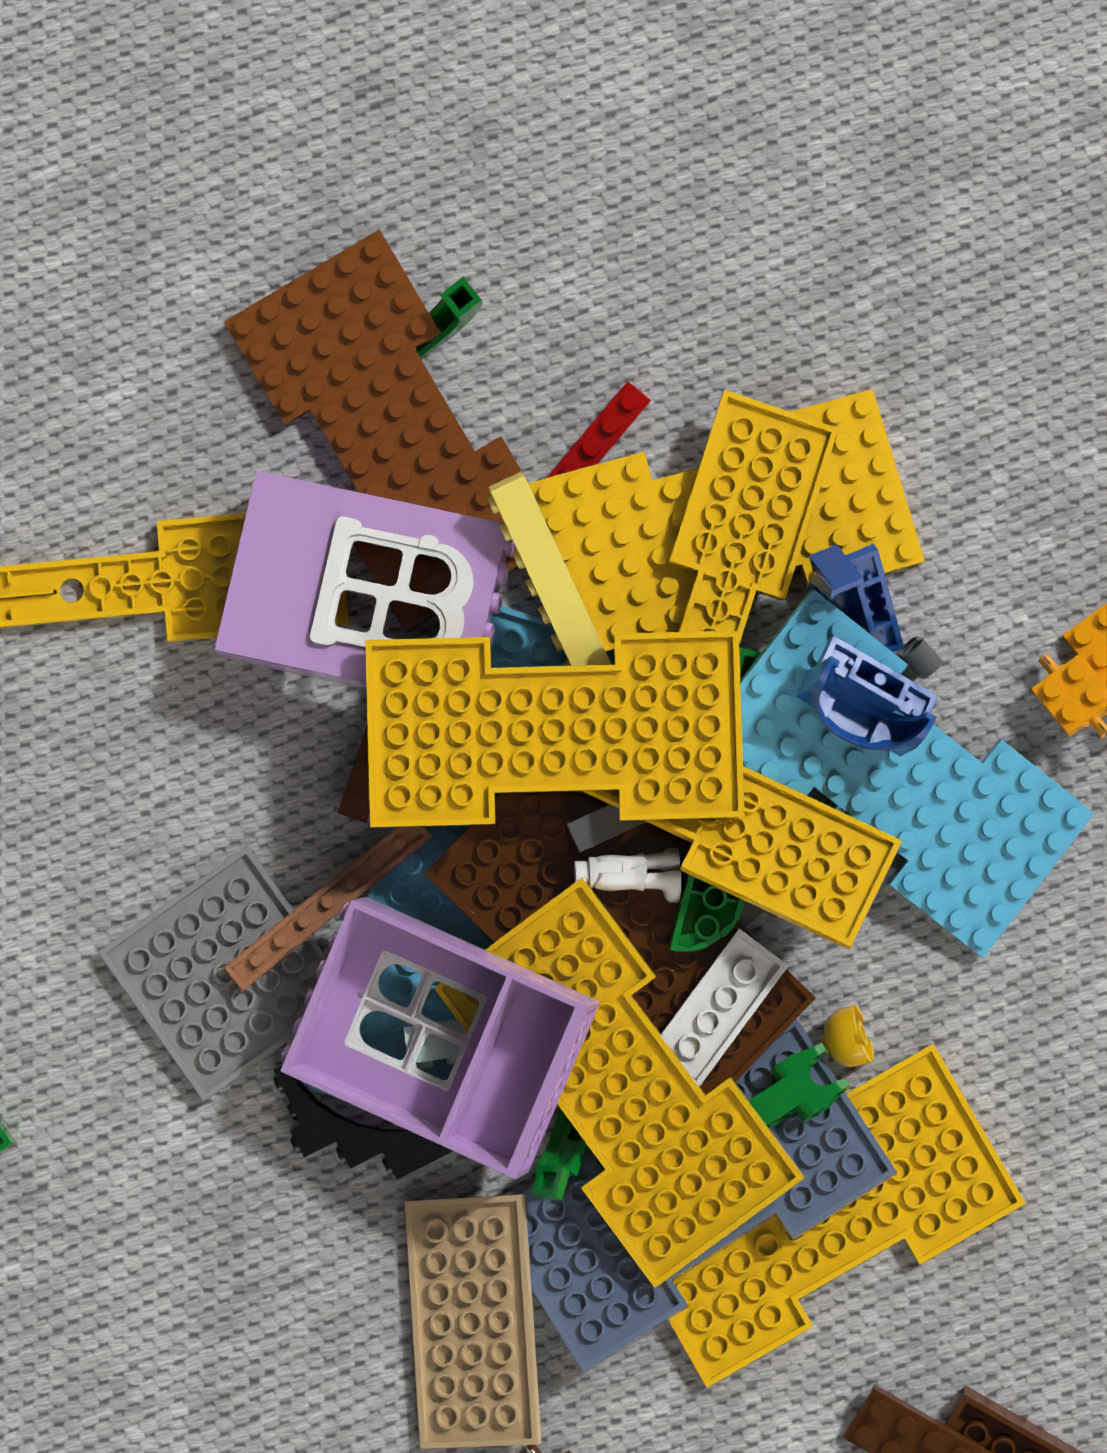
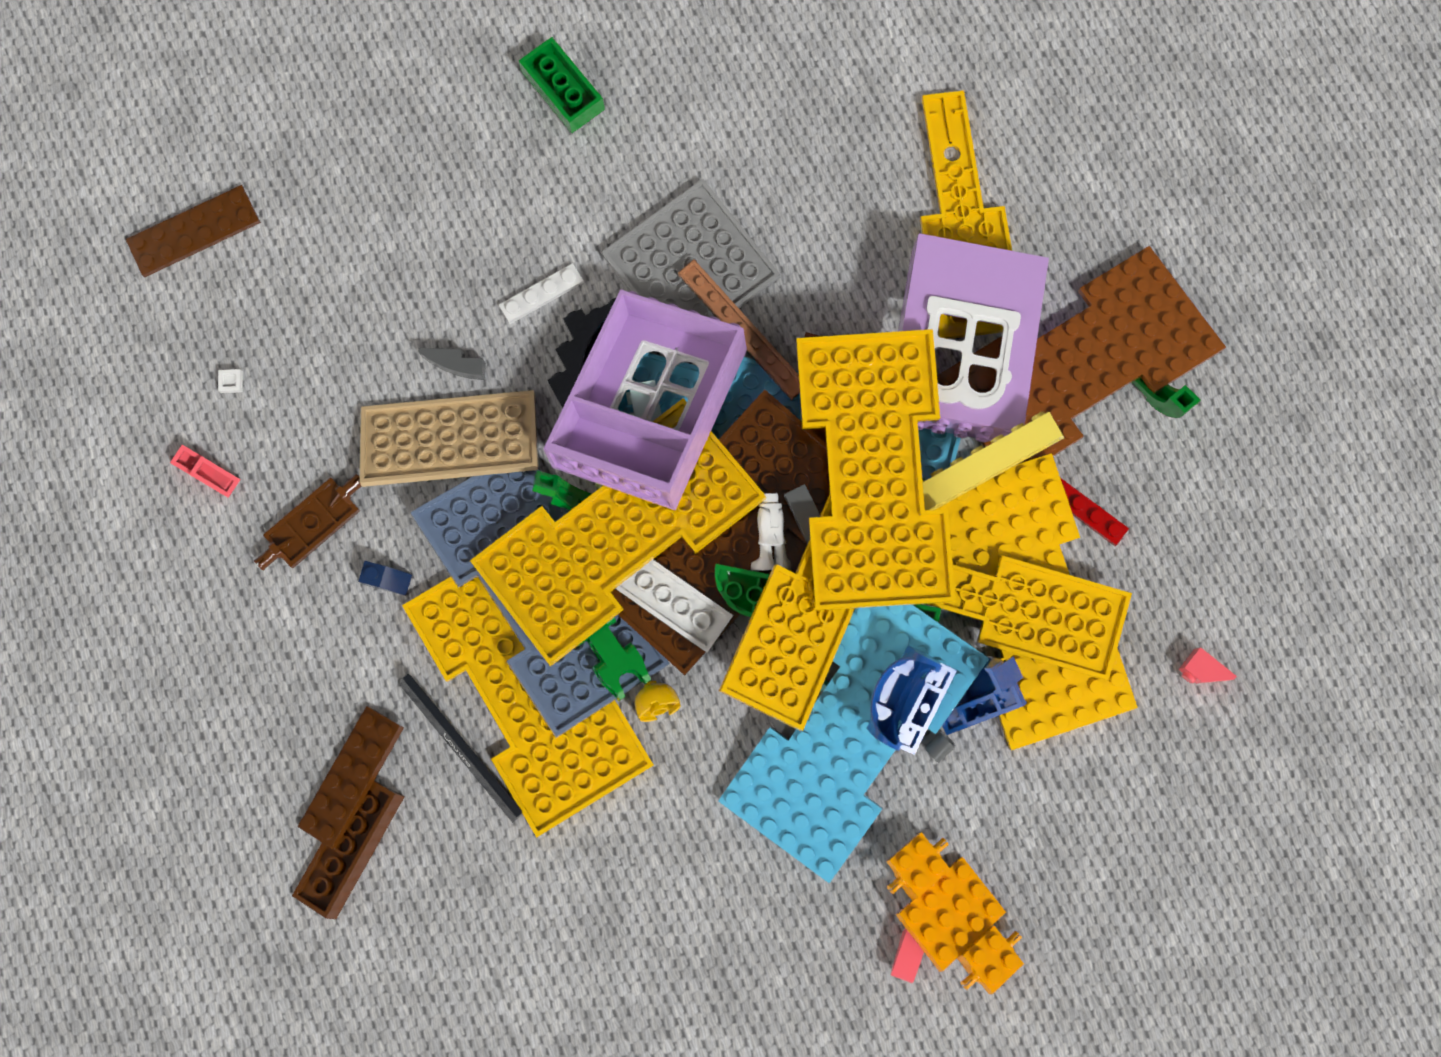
camera: 95 degrees right, 5 degrees down
none -> dark blue slope [358,561,412,596]
none -> black tile [400,674,522,823]
none -> dark grey slope [418,348,486,380]
none -> white plate [499,263,584,324]
none -> coral slope [1178,647,1237,684]

